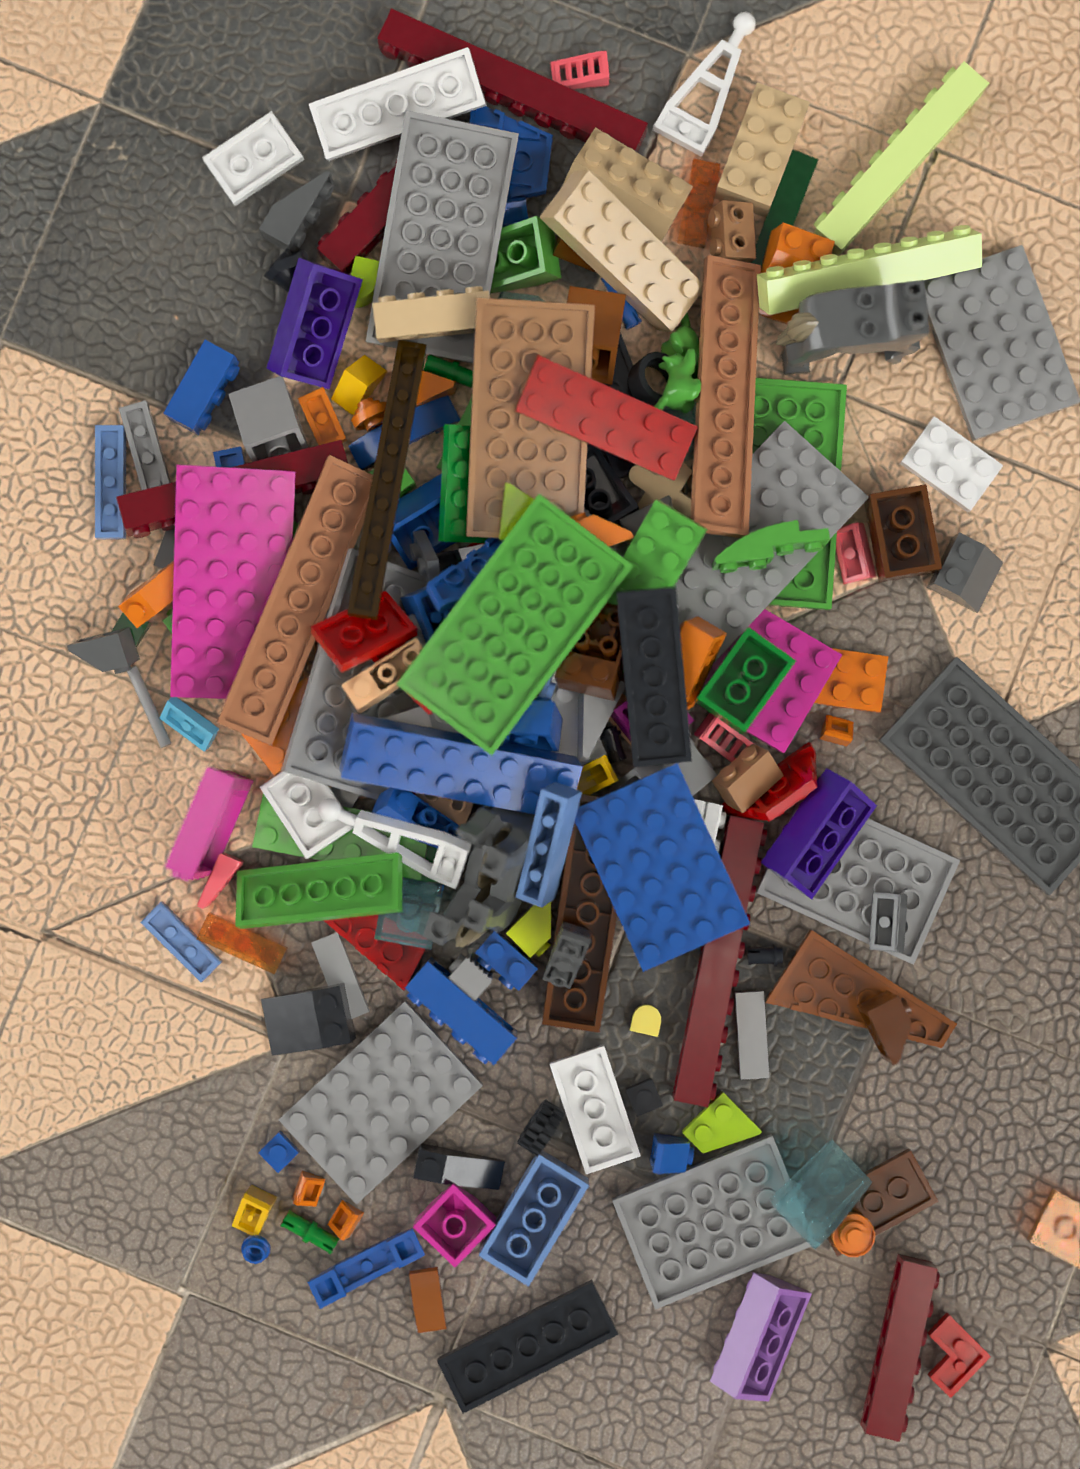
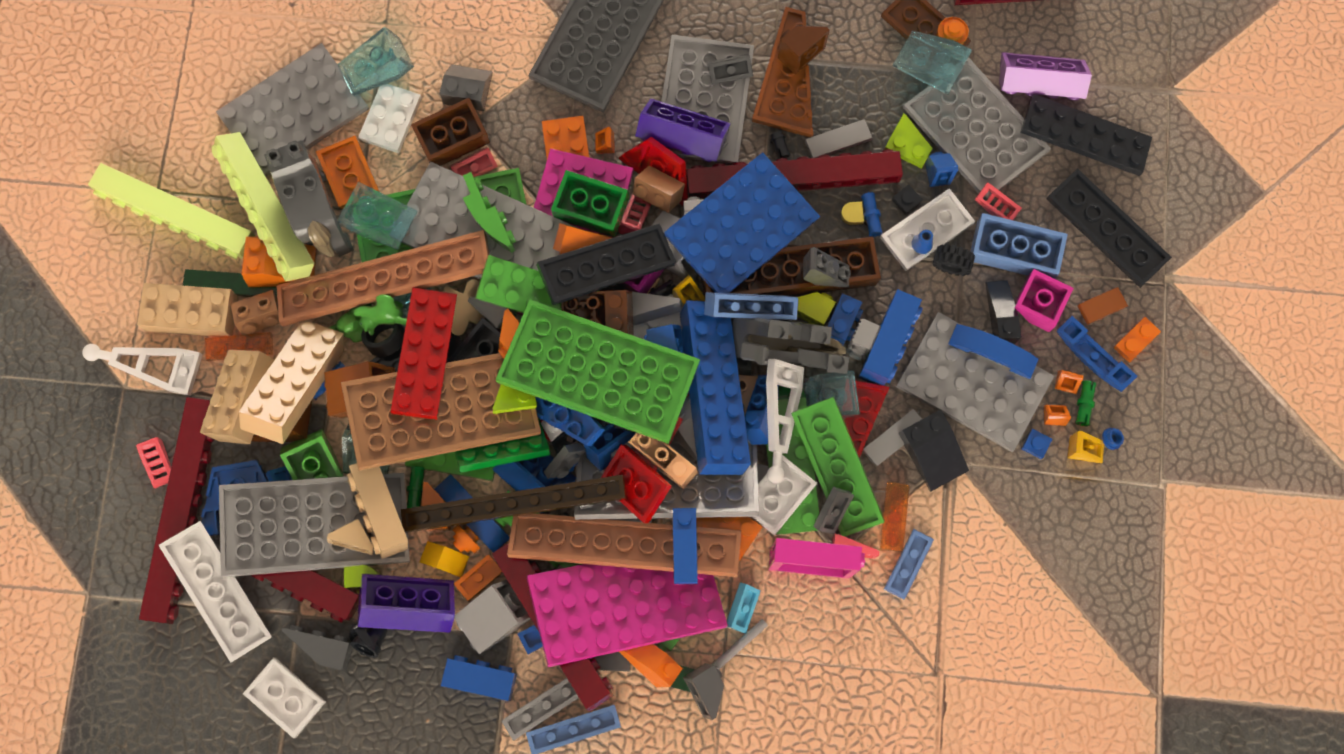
camera: 105 degrees left, 10 degrees down
none -> orange plate [316,135,380,209]
none -> tan slope [327,519,374,555]
none -> clear light blue slope [338,26,414,96]
none -> clear light blue slope [338,182,418,250]
none -> blue slope [673,508,698,584]
none -> dark grey plate [813,487,854,534]
none -> blue pin [861,192,883,237]
none -> blue cone [912,230,933,254]
none -> blue slope [948,324,1039,379]
none -> coral slope [974,182,1022,220]
none -> black plate [1020,94,1152,176]
none -> orange plate [1113,317,1161,363]

